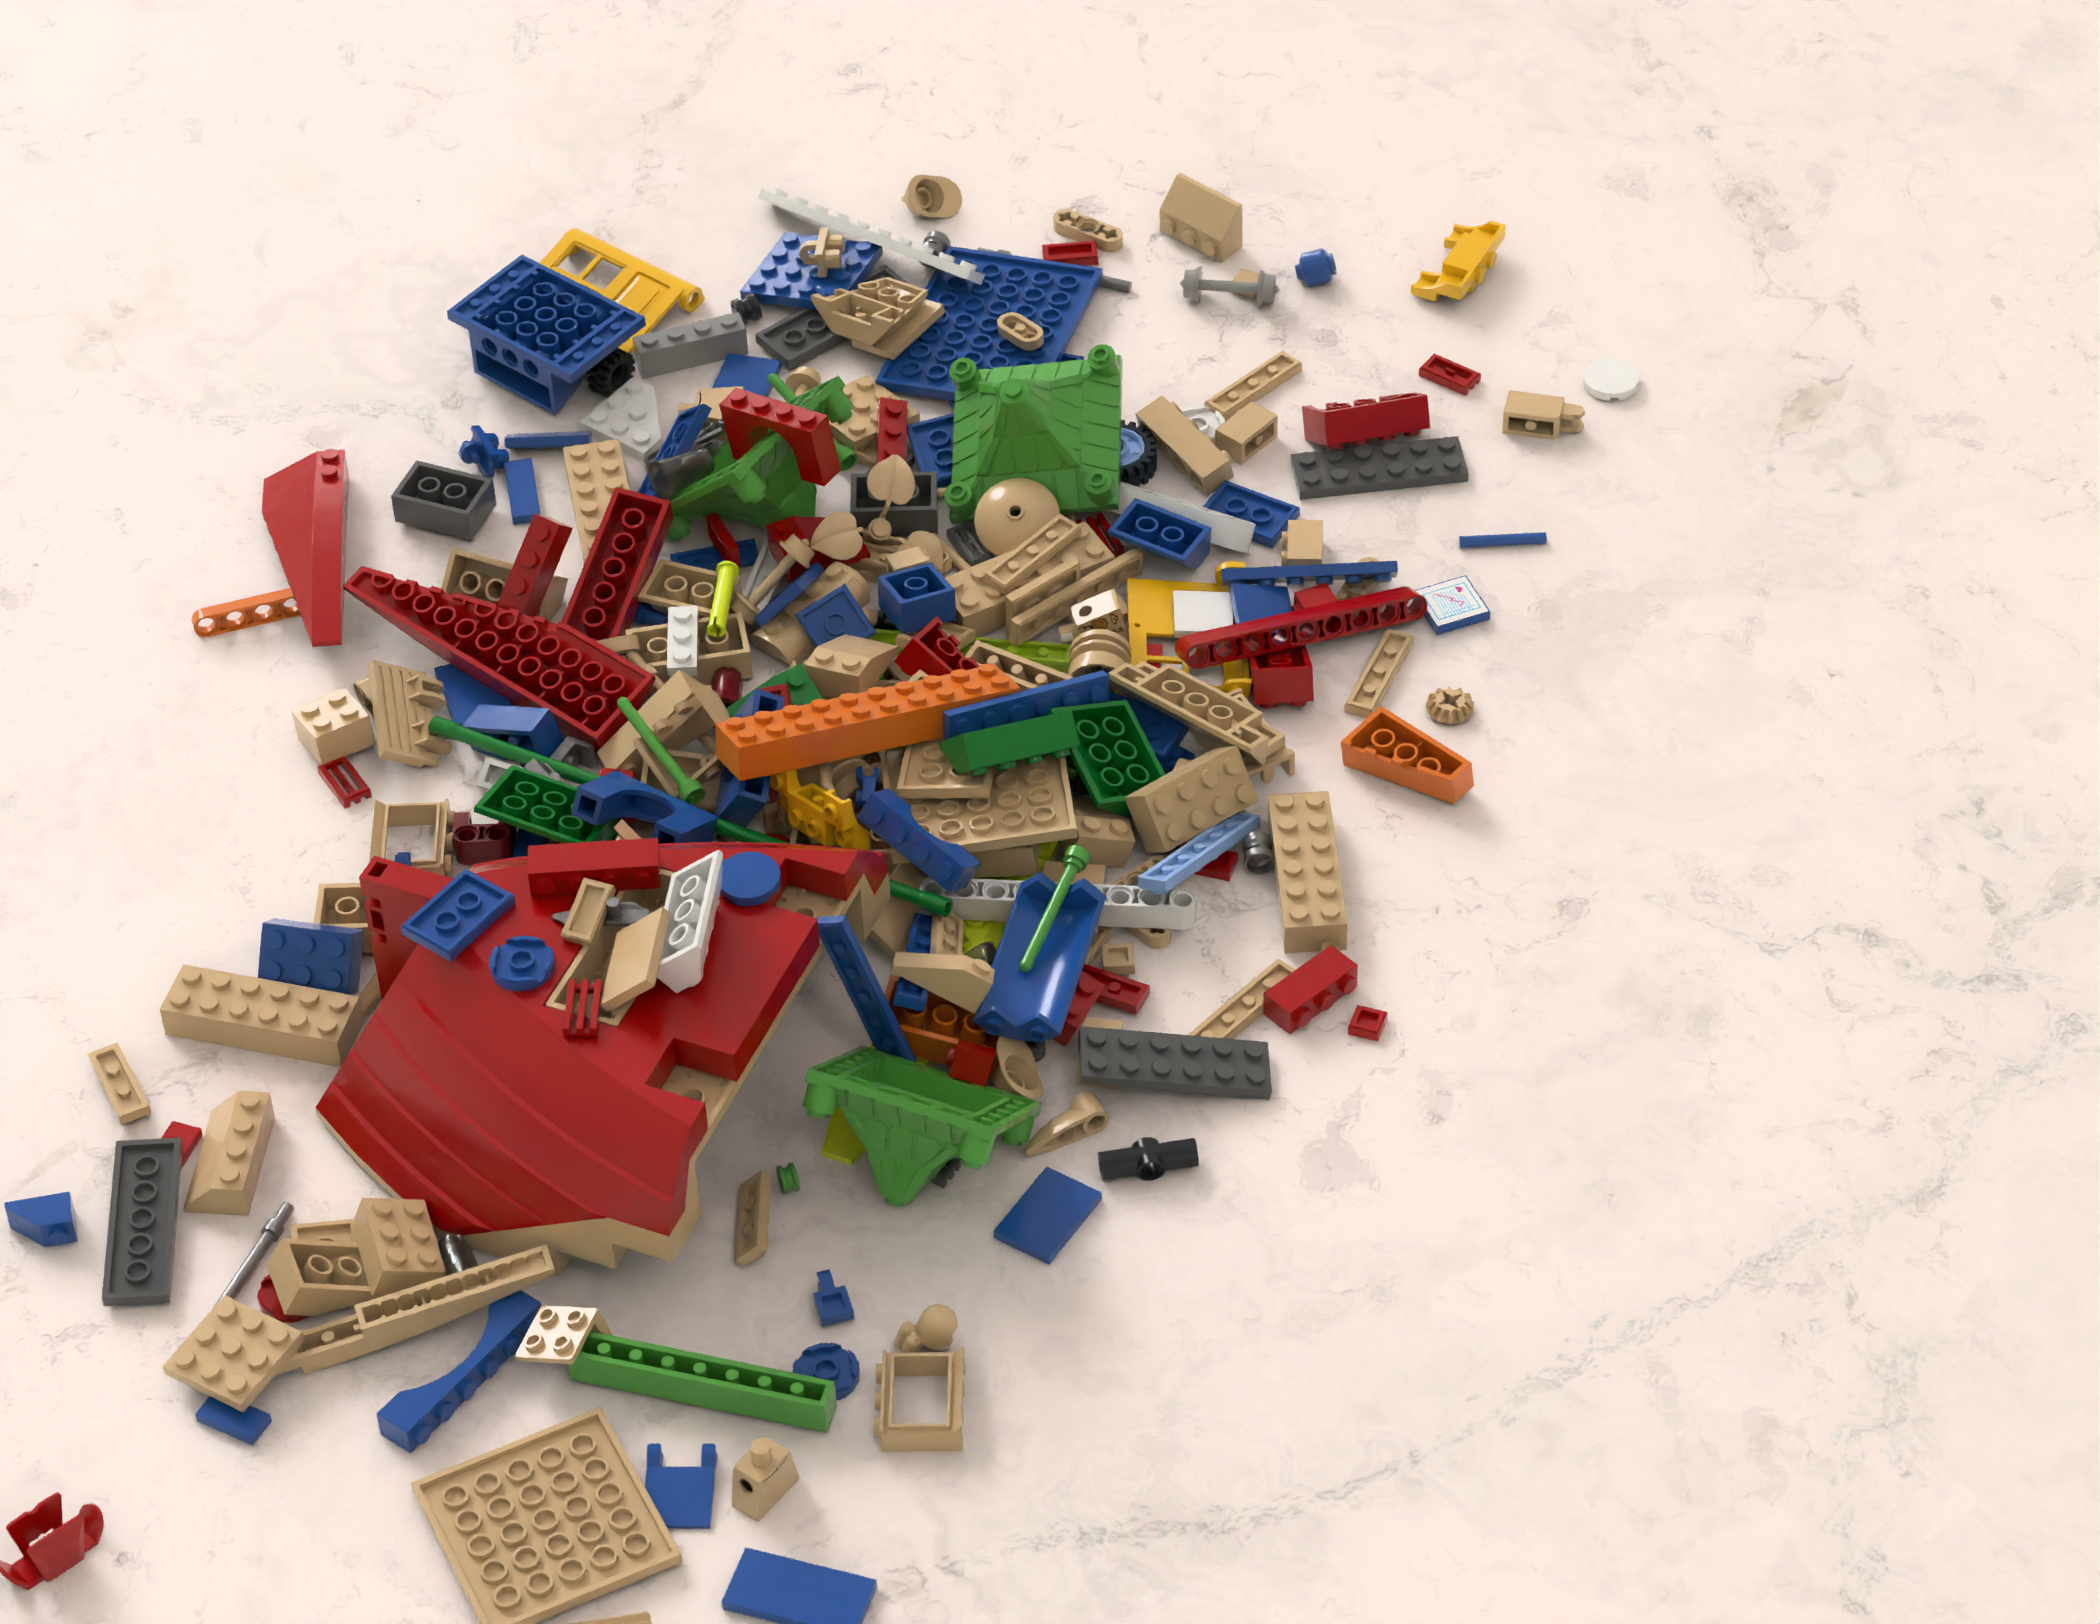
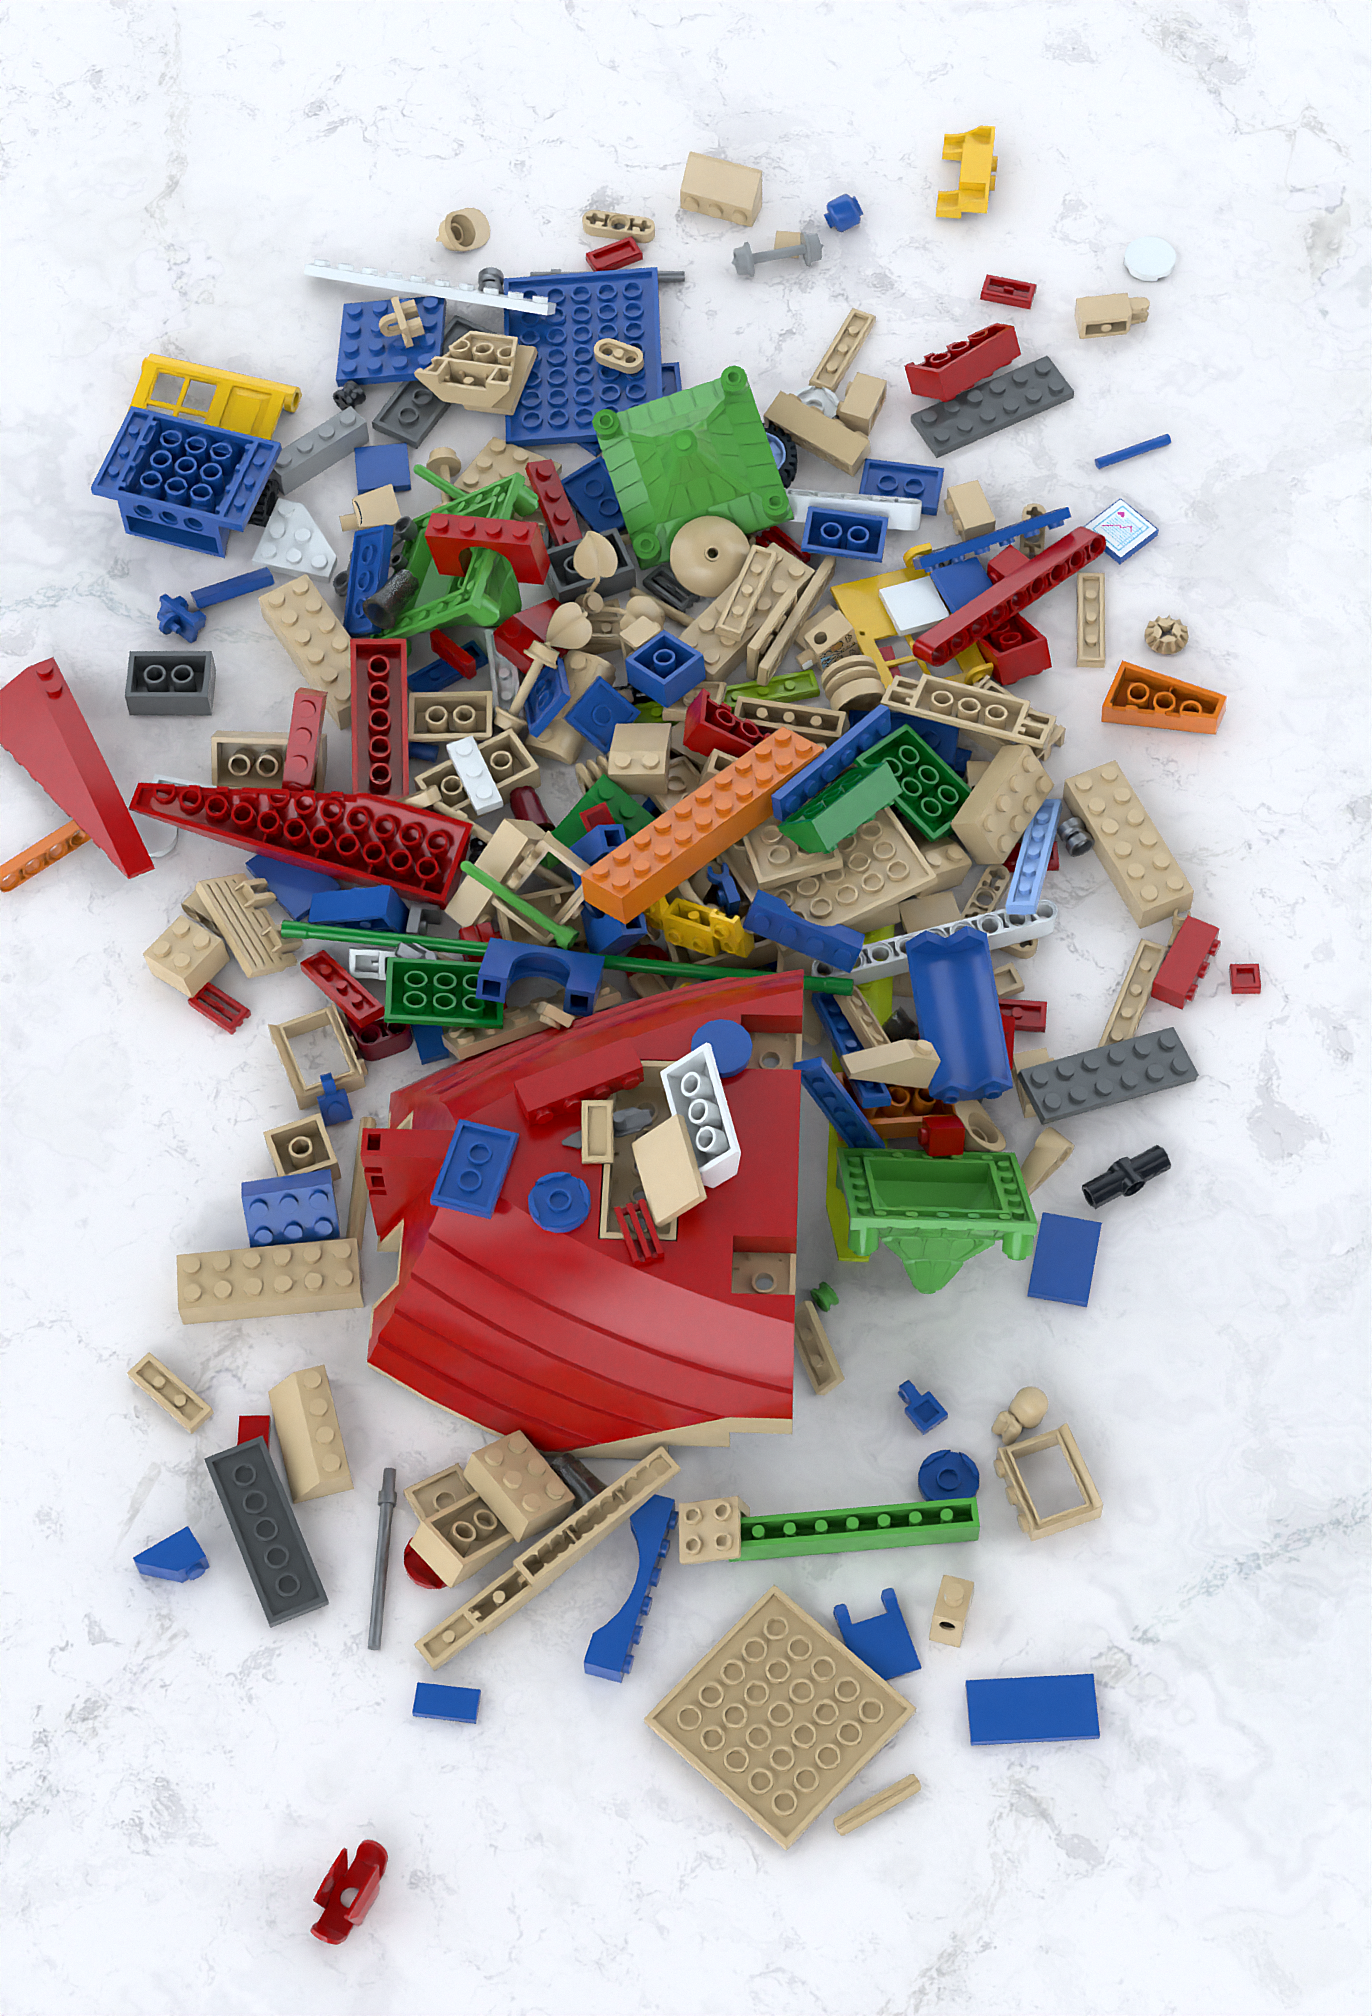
camera: 20 degrees left, 15 degrees up
tan plate [162,1295,305,1412] -> none
blue tile [504,458,541,525] -> none
neon yellow pin [707,561,739,638] -> none
bright green piece [1019,845,1091,972] -> none
none -> white tile [131,812,179,858]
none -> red plate [300,950,385,1028]

